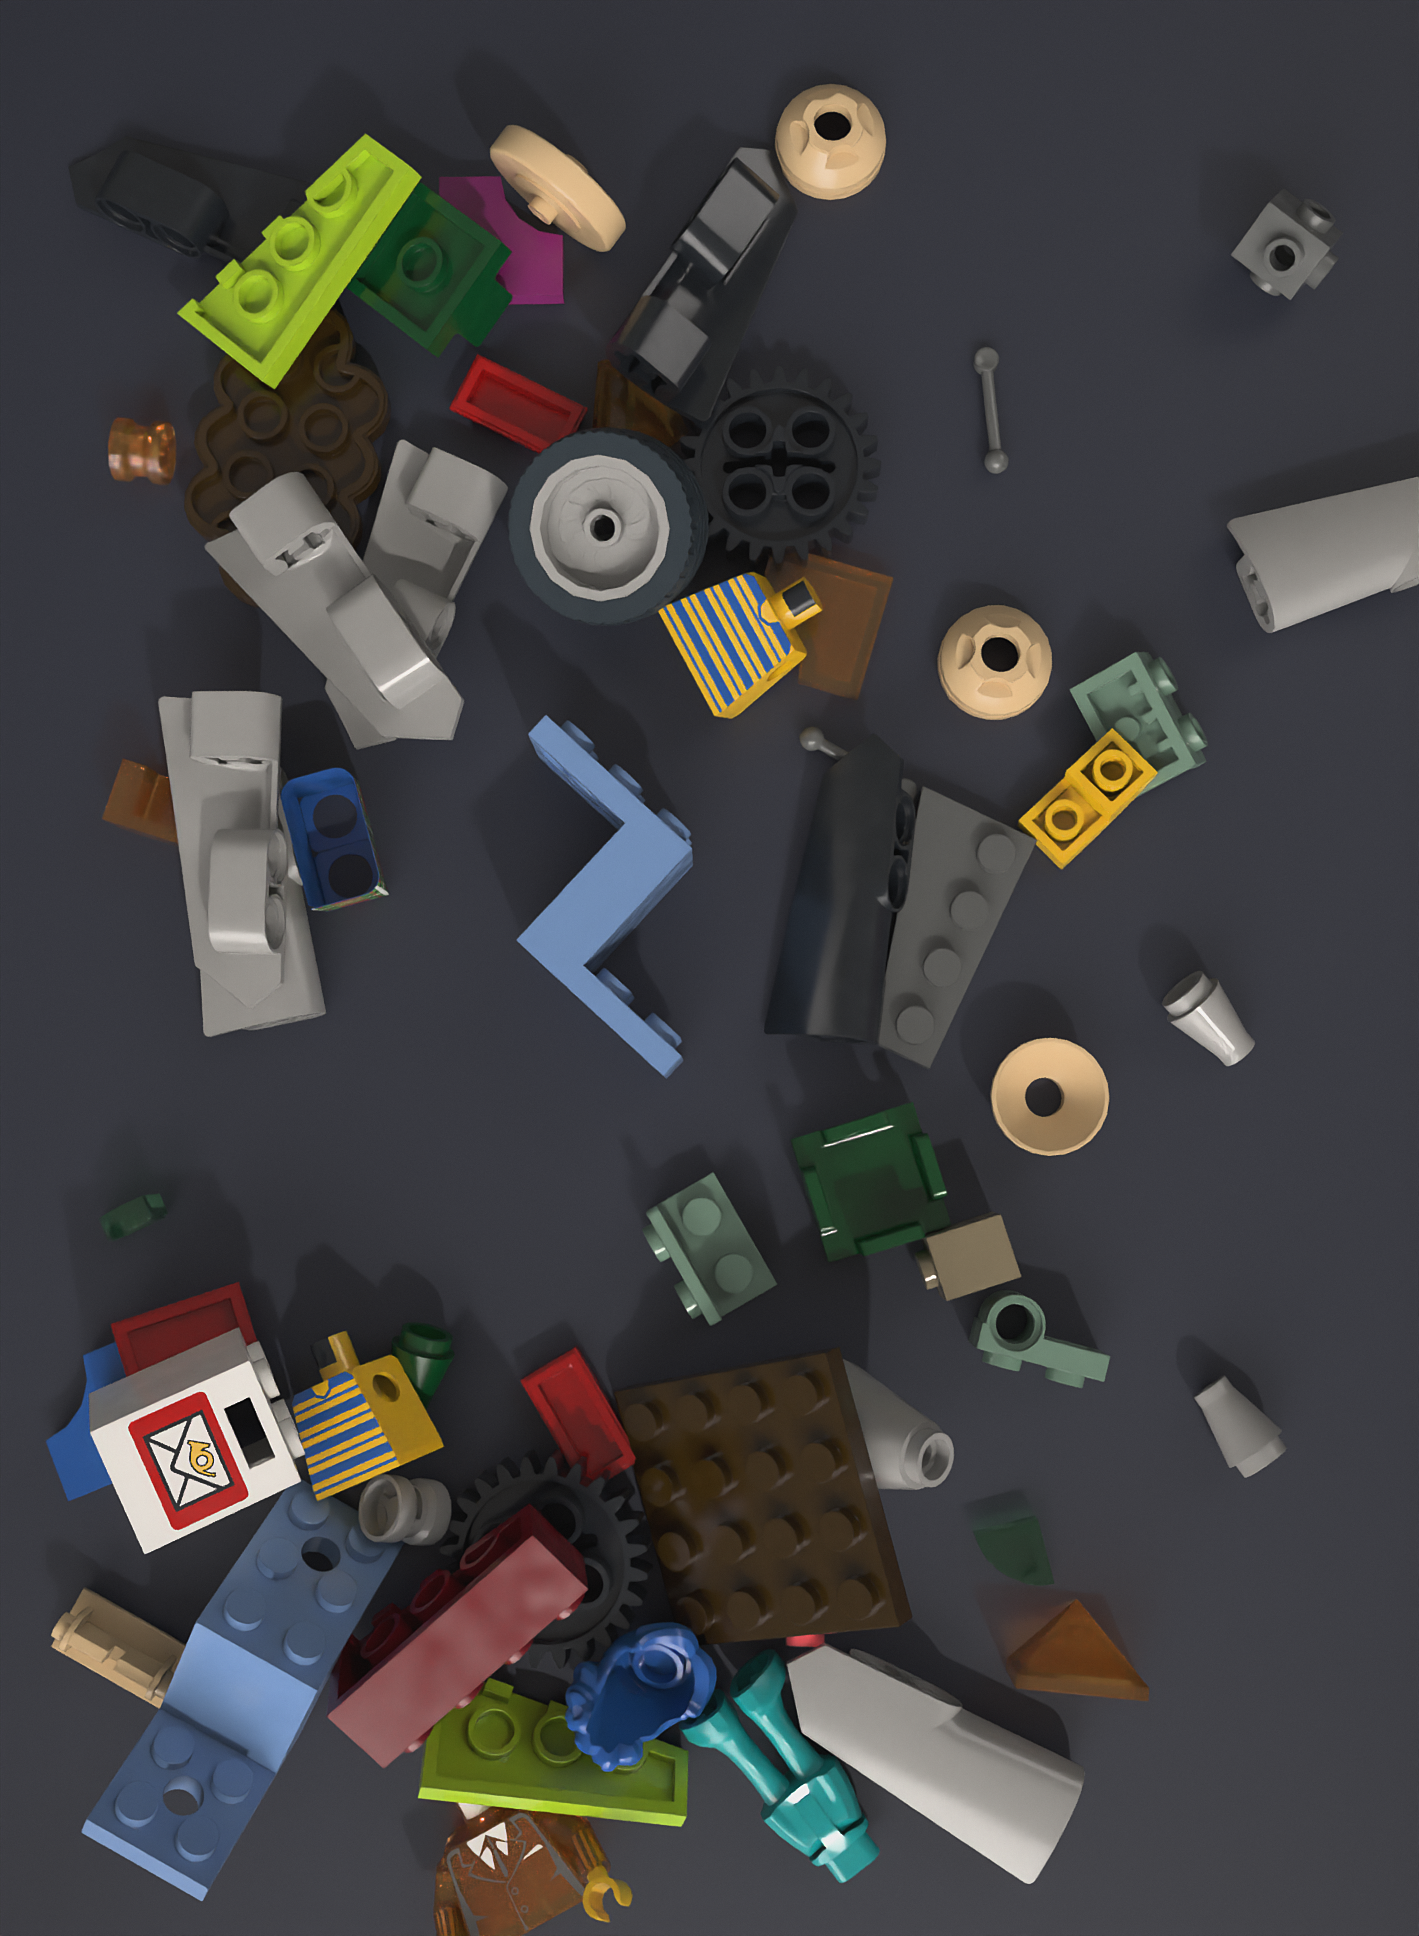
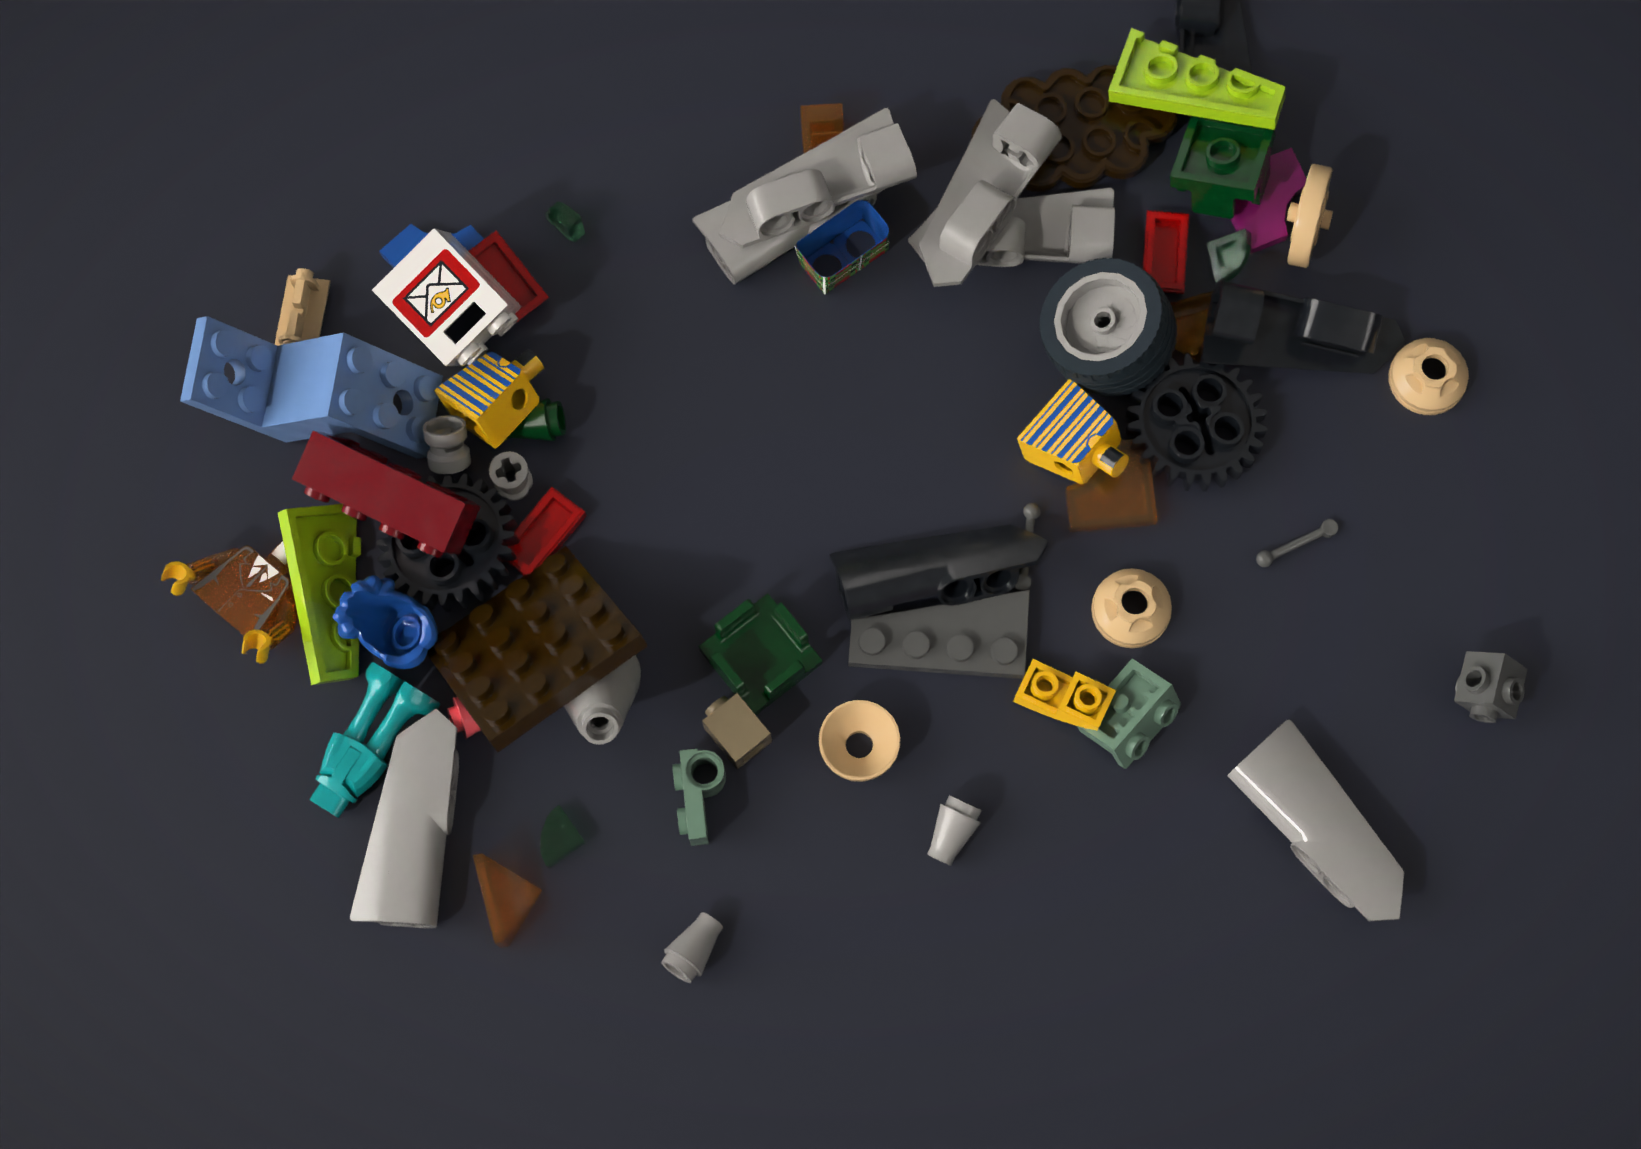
camera: 70 degrees right, 10 degrees down
clear orange wheel [108,417,176,486] -> none
medium blue bracket [517,715,693,1079] -> none
sand green bracket [642,1172,777,1326] -> none
none -> light grey bush [489,451,533,501]
none -> clear green tile [1207,229,1252,282]

